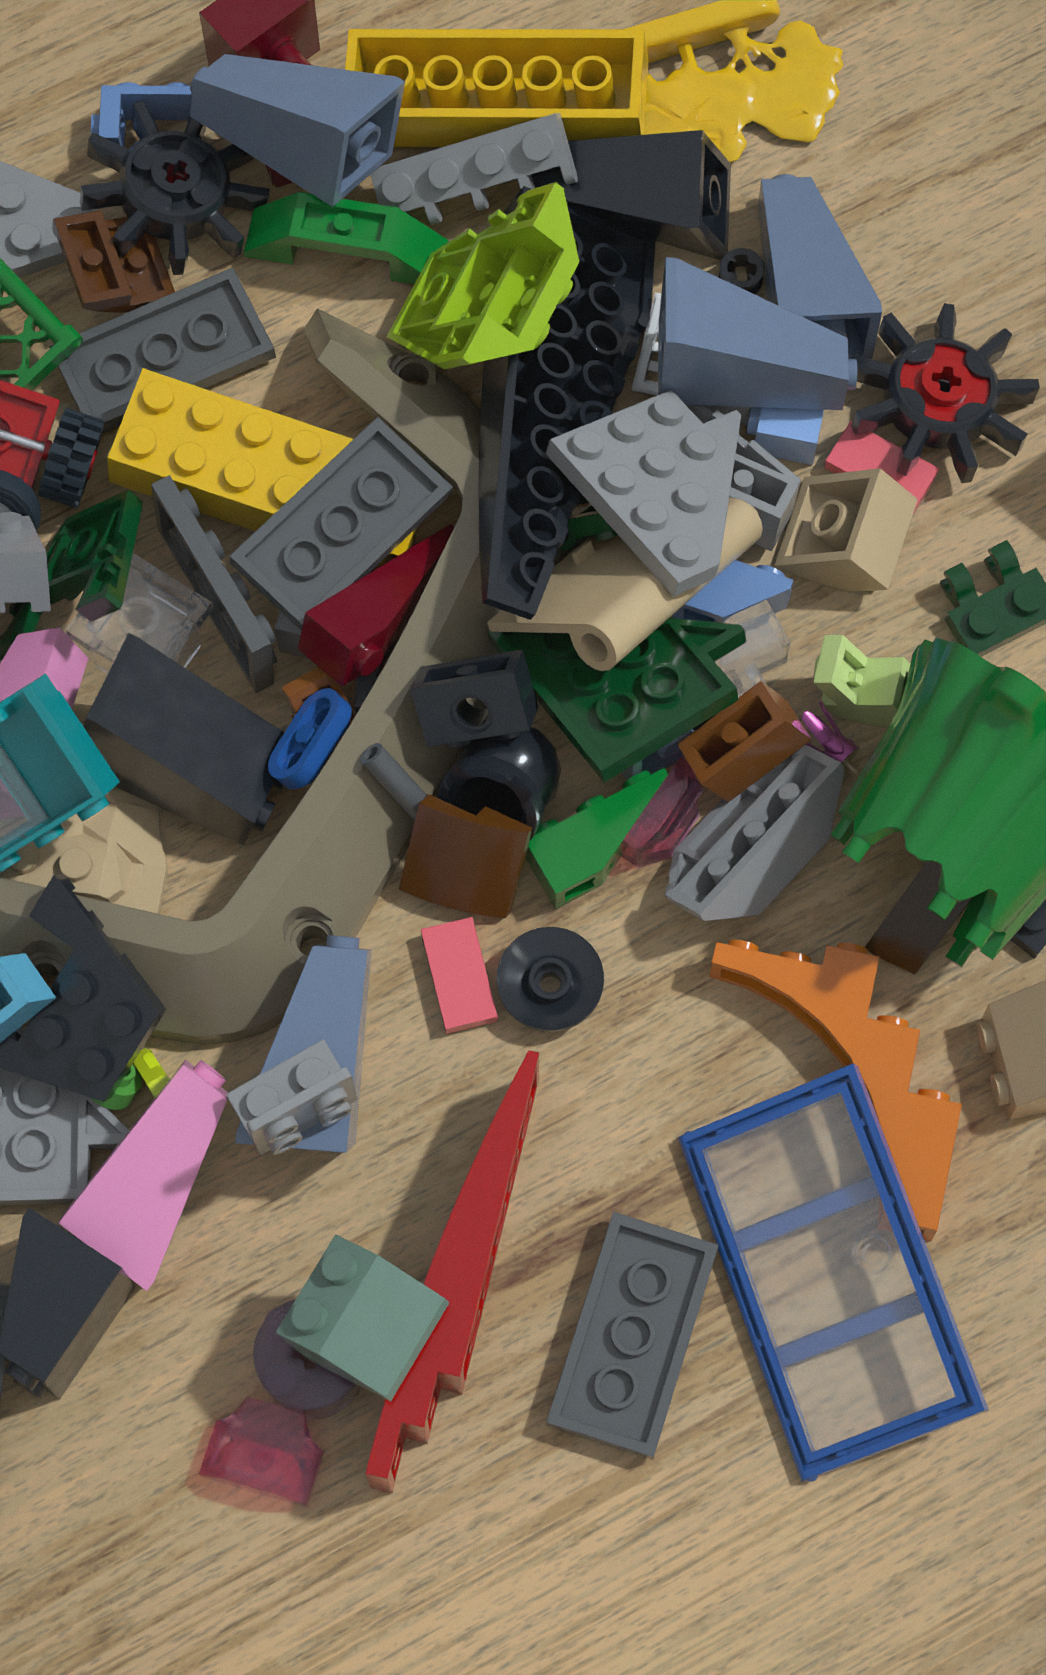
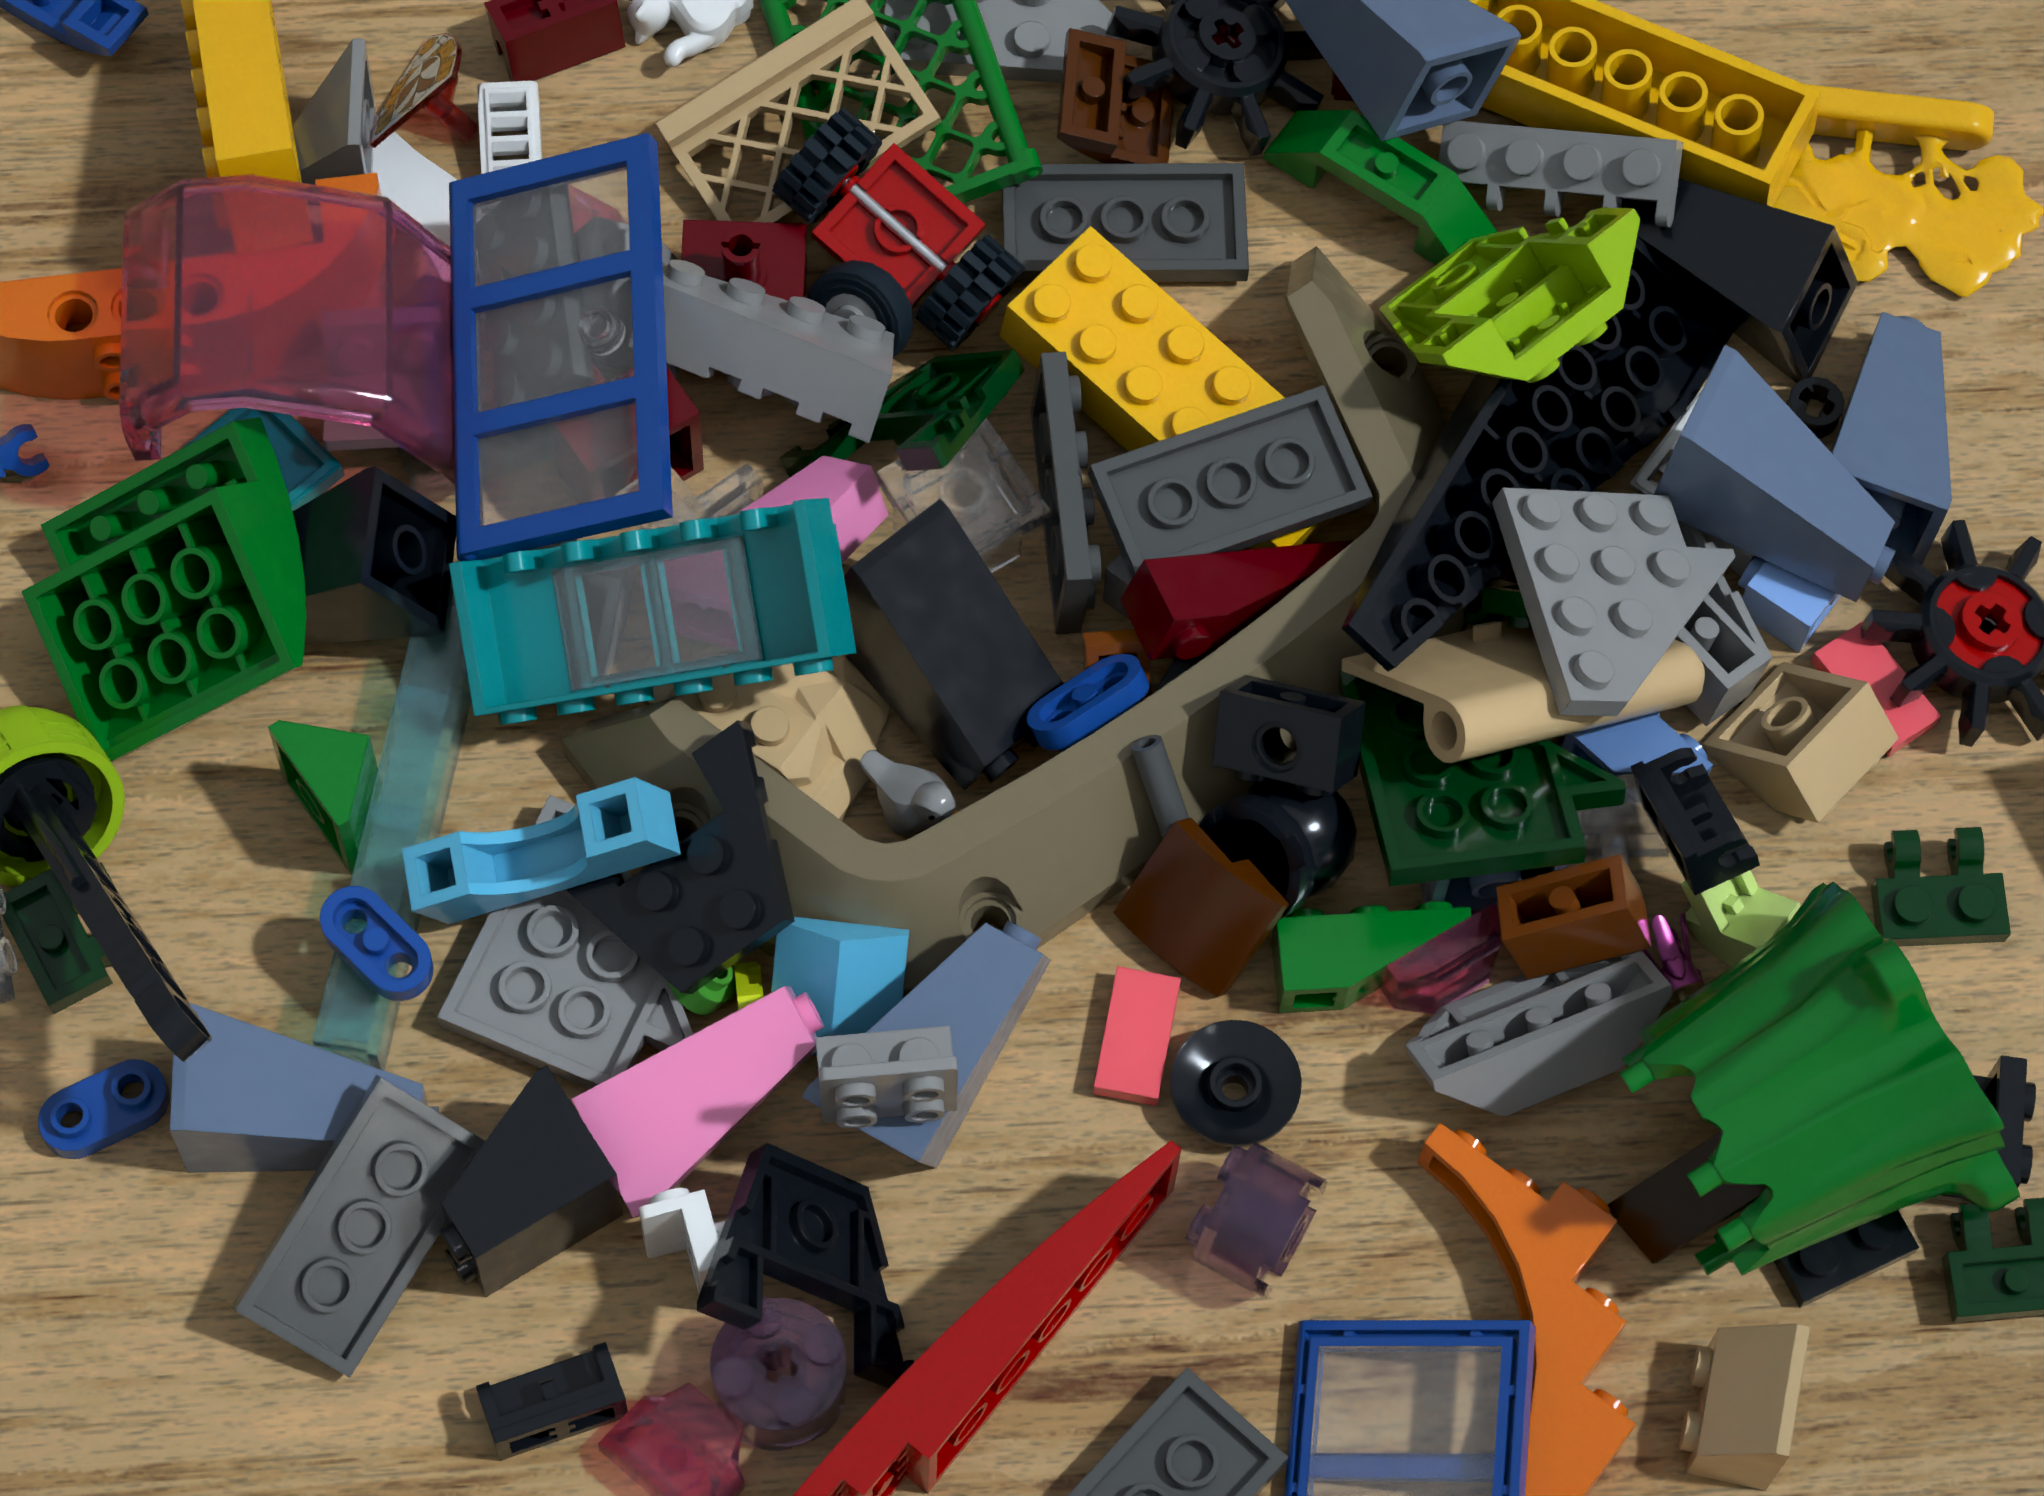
camera: 20 degrees right, 5 degrees down
sand green slope [276,1234,449,1402] -> none
none -> black hinge [476,1342,629,1461]
none -> white bracket [639,1188,726,1294]
none -> black wing [697,1143,914,1389]
none -> medium azure slope [771,917,910,1056]
none -> light grey animal [860,750,958,838]
none -> clear purple brick [1185,1142,1327,1299]
none -> black hinge [1631,747,1760,895]

